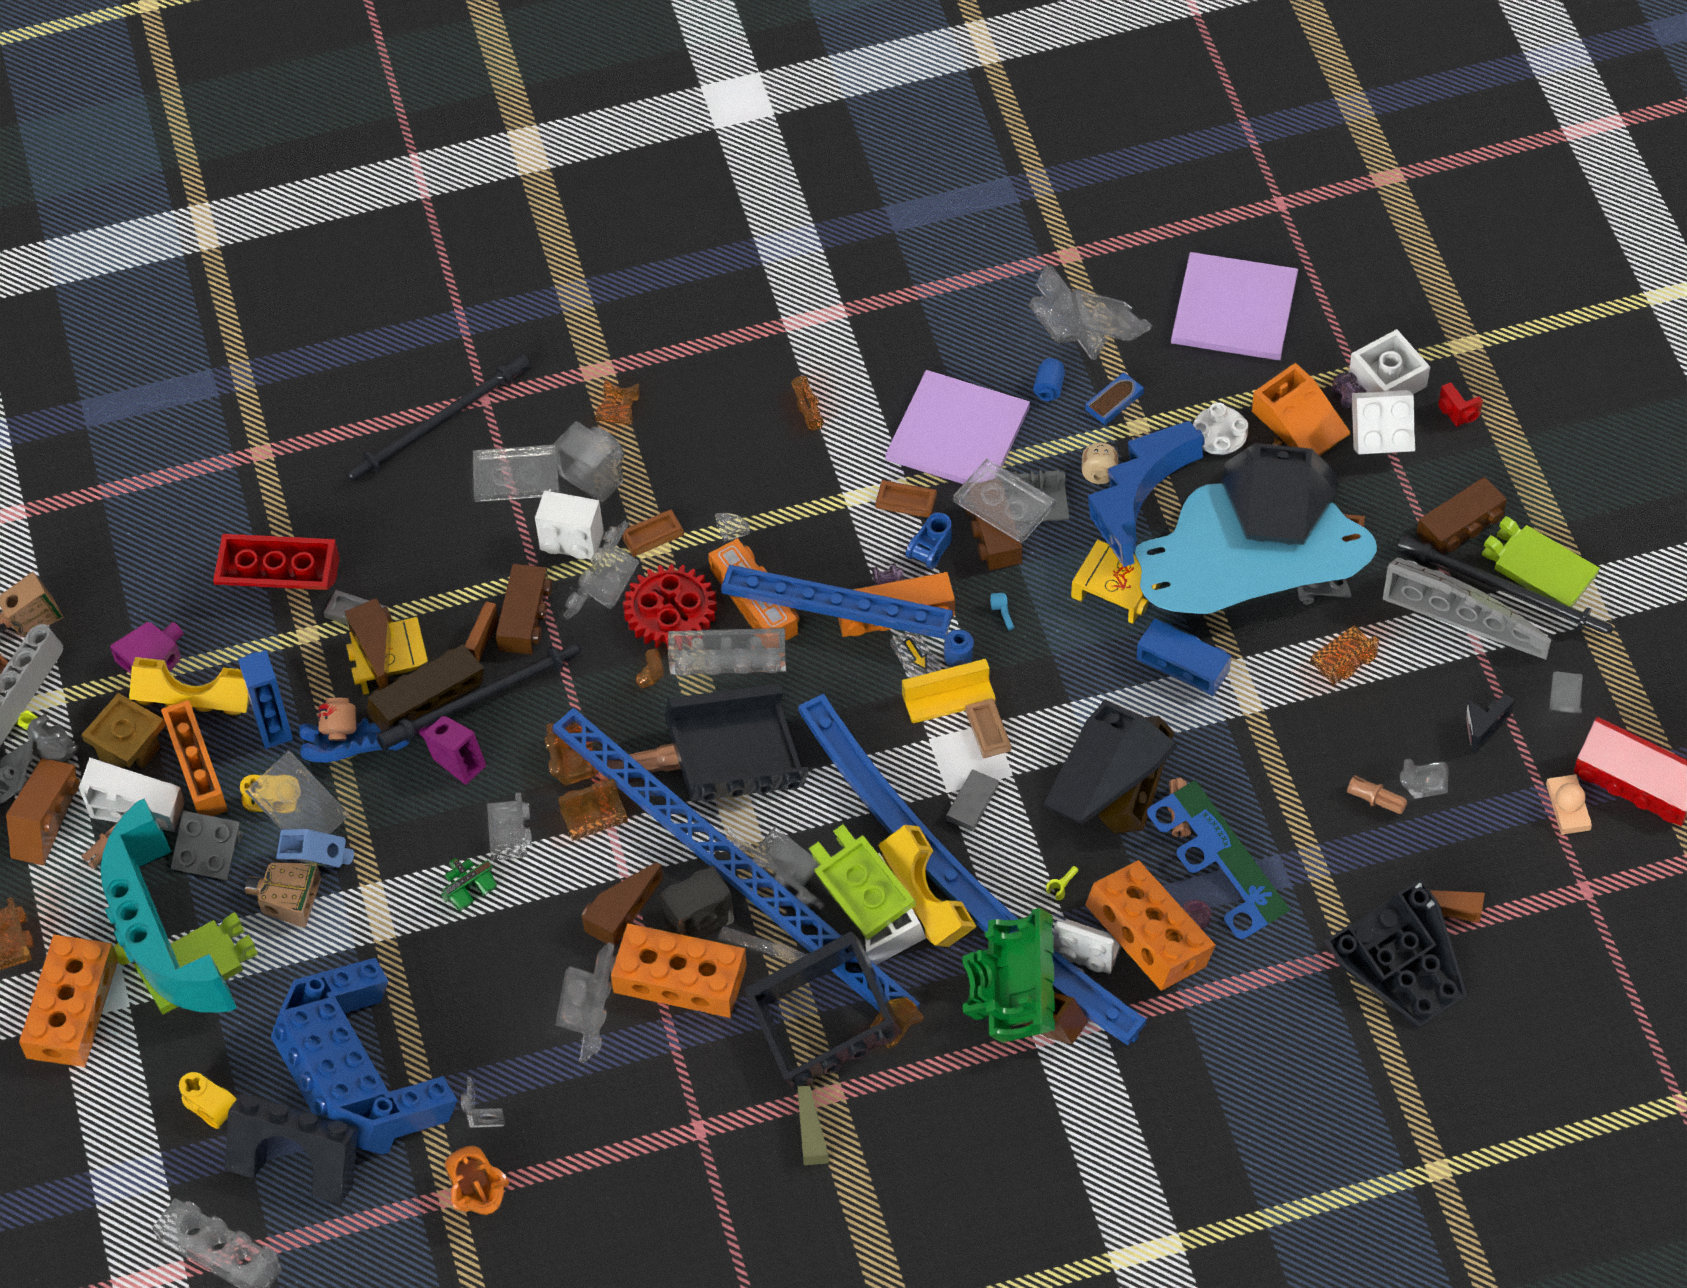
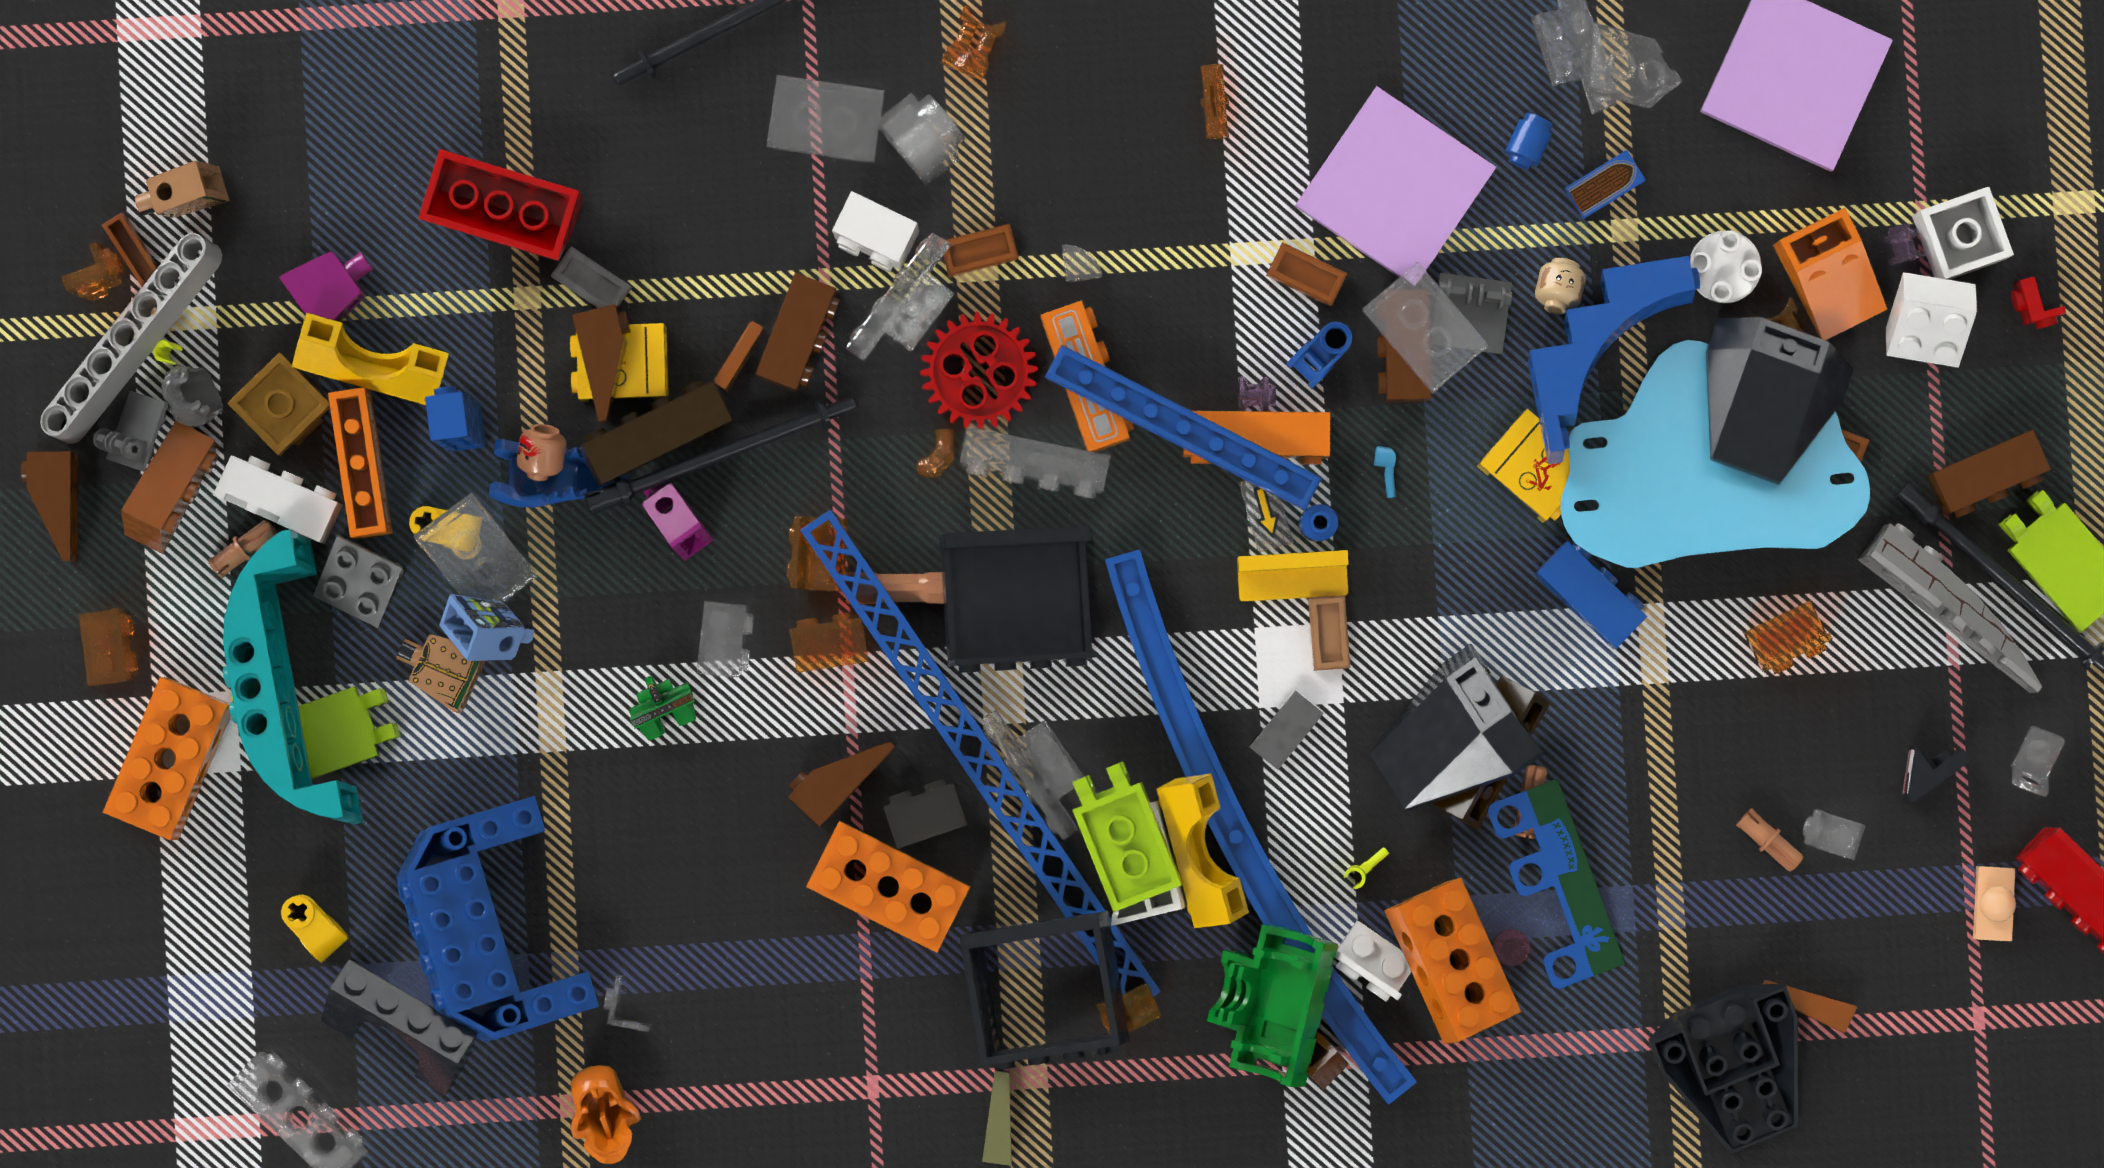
camera: 10 degrees right, 30 degrees up
clear bracket [556,942,616,1063] -> none
clear bar [720,926,808,962] -> none

